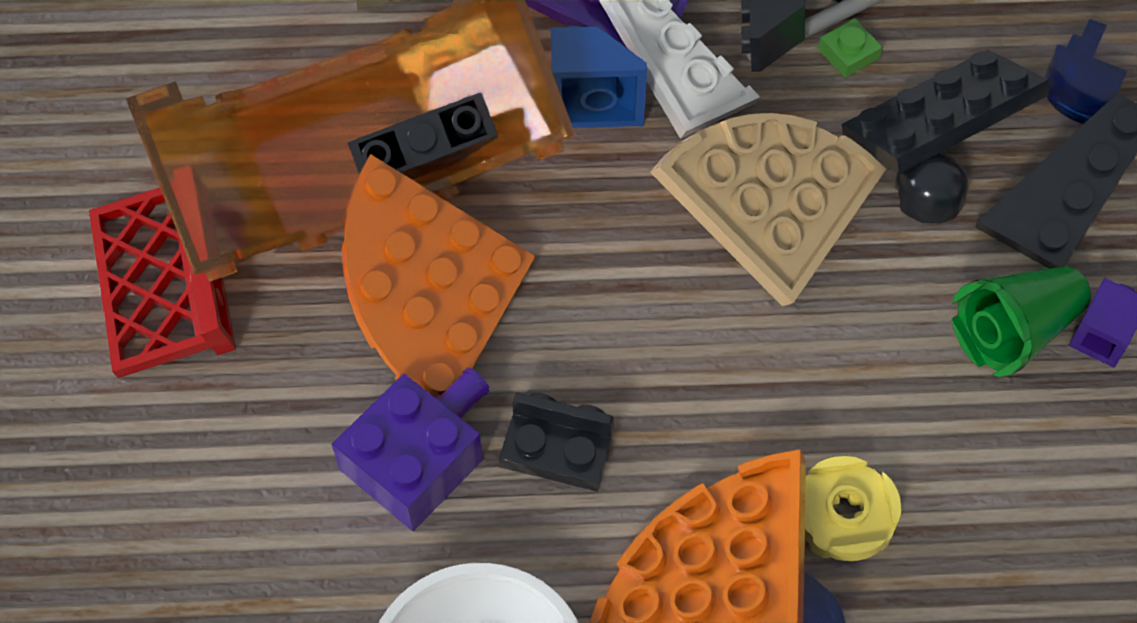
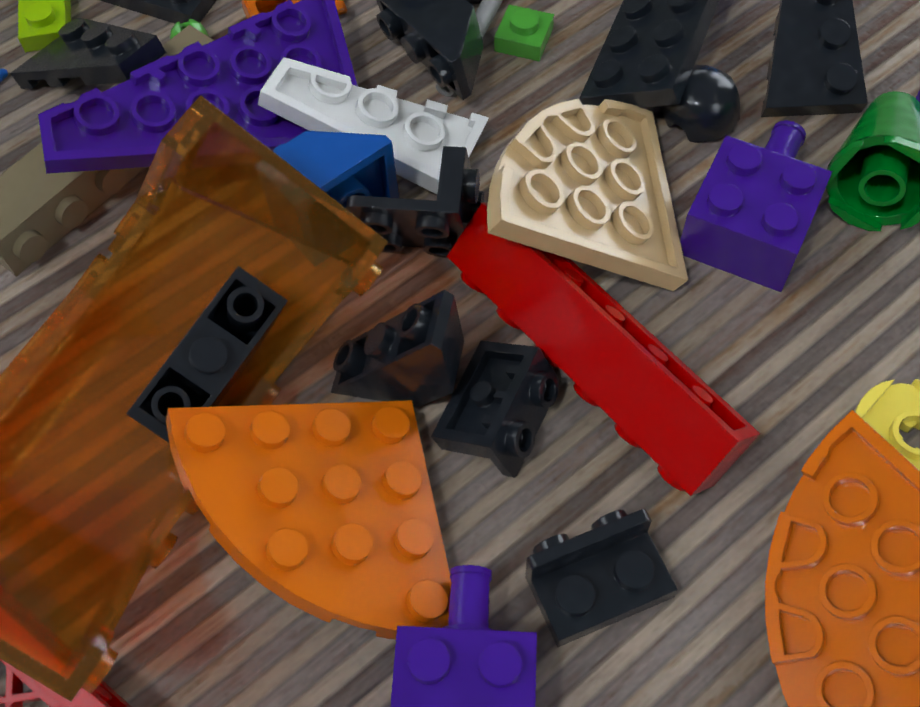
camera: 35 degrees left, 0 degrees up
none -> black slope [331,290,464,407]
none -> black bracket [345,146,484,257]
none -> black bracket [431,341,560,478]
none -> red brick [447,202,761,496]
none -> dark purple brick [680,120,833,292]

